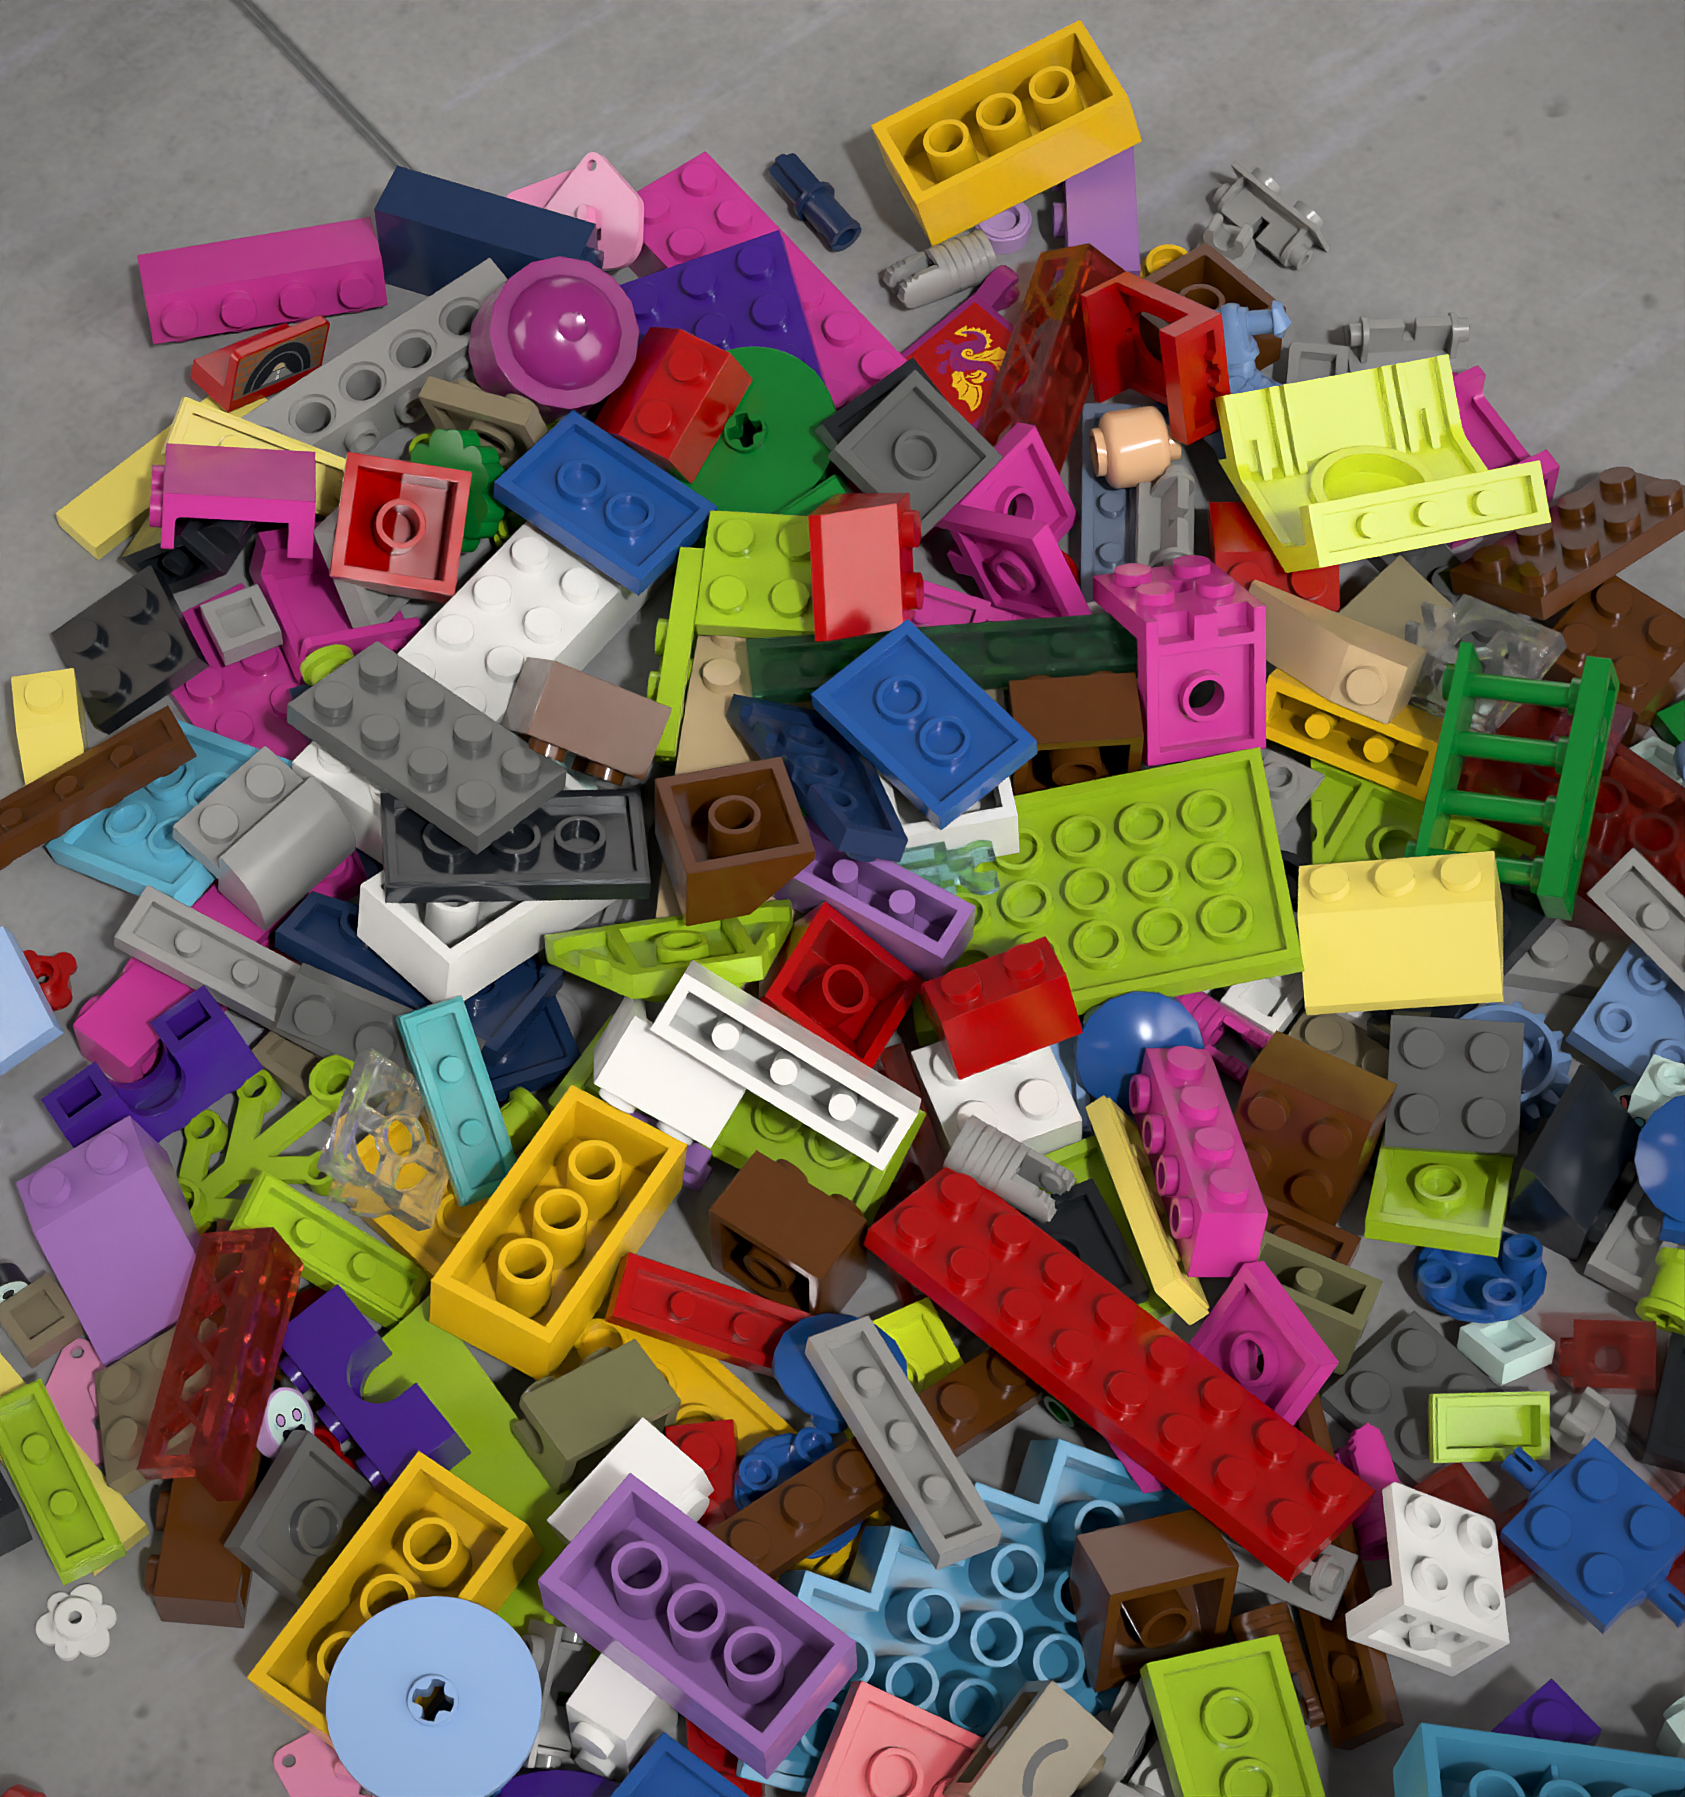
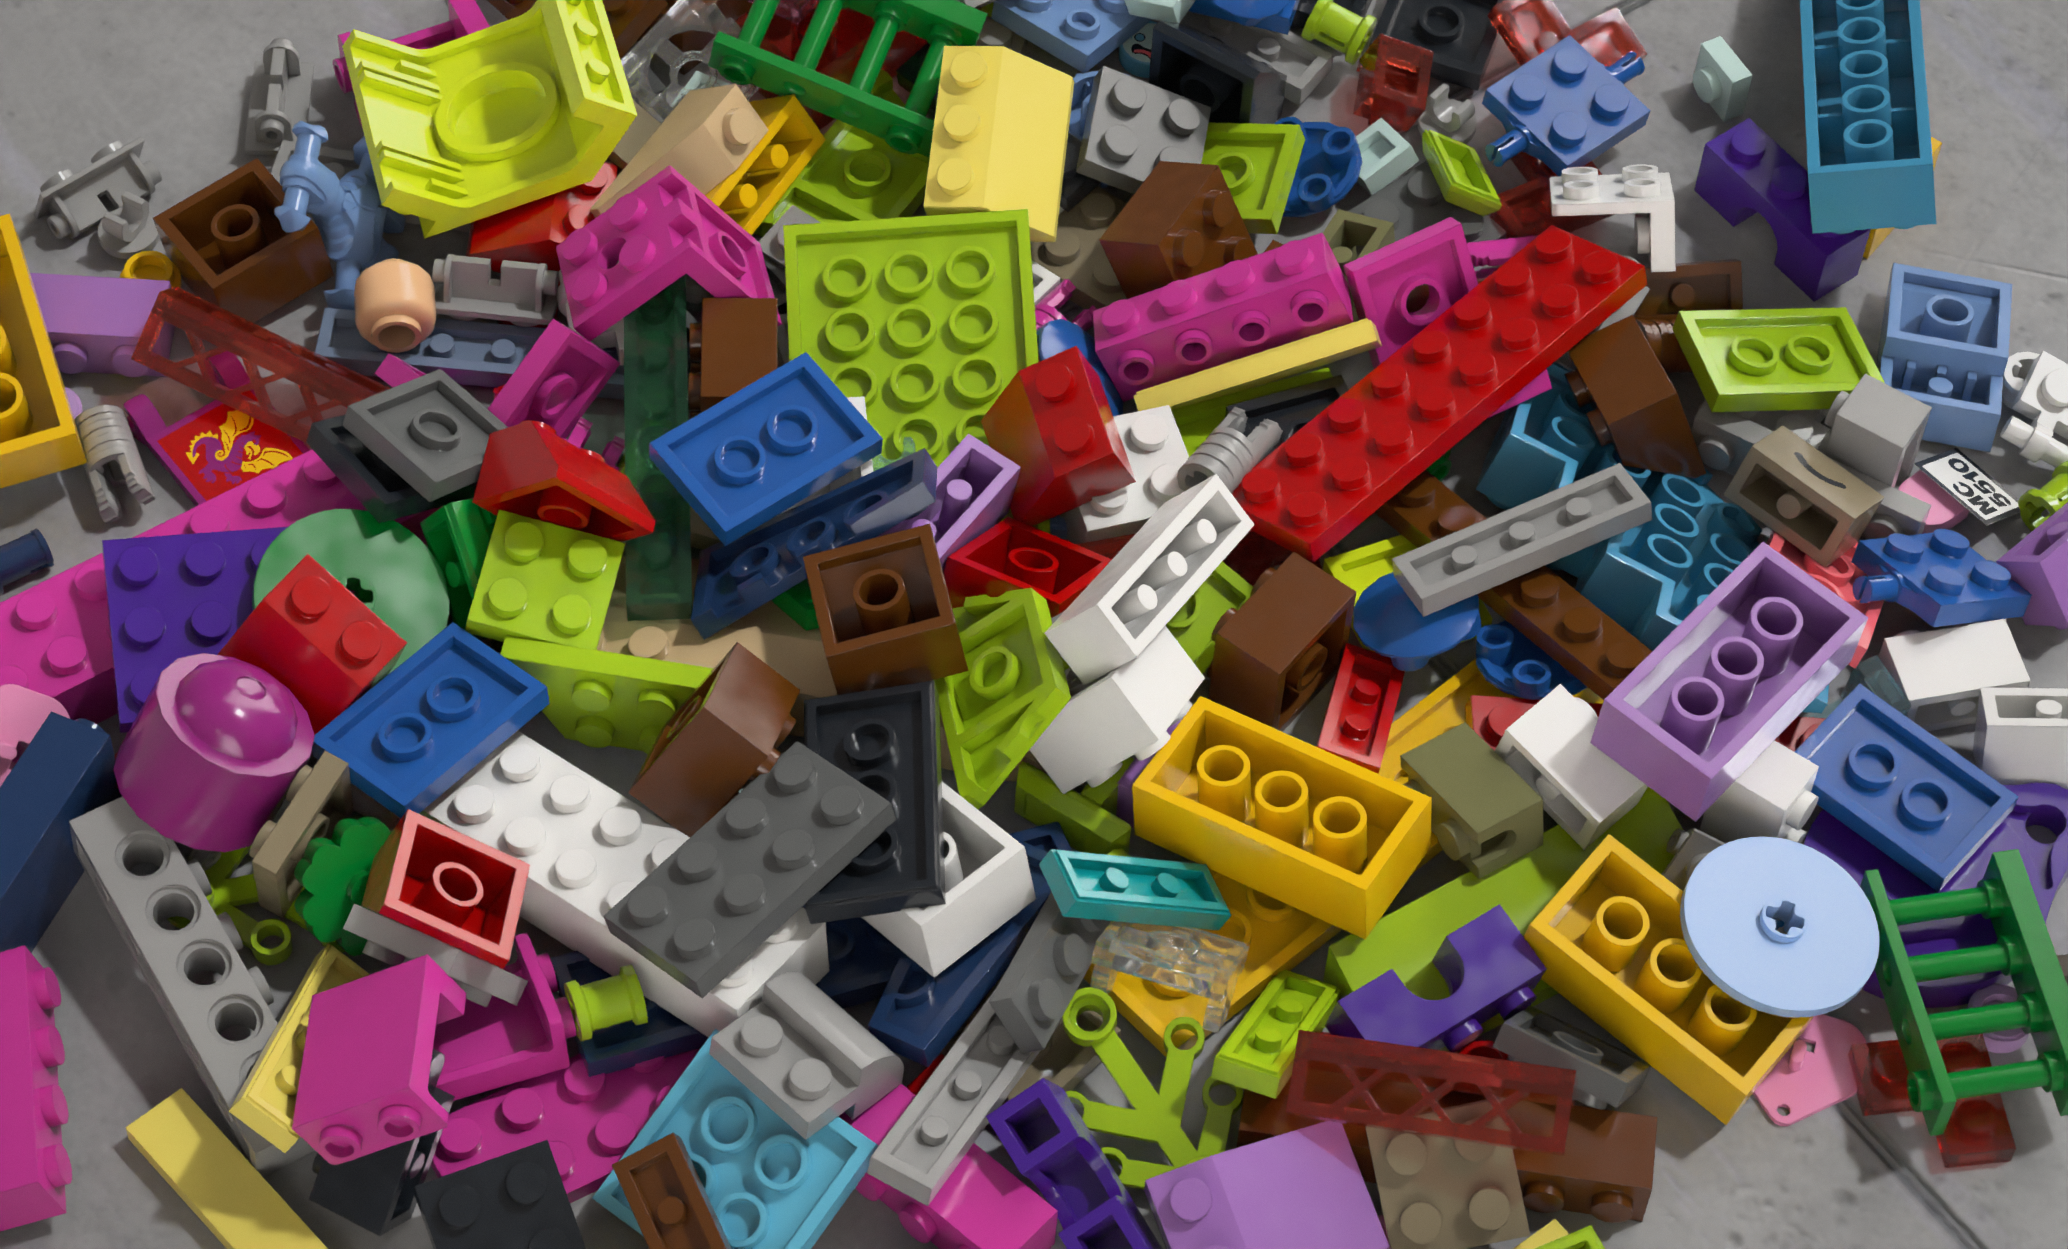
camera: 90 degrees left, 5 degrees down
panel [190,315,330,413] -> none
light grey plate [200,584,283,666] -> none
red panel [1080,271,1231,445] -> none

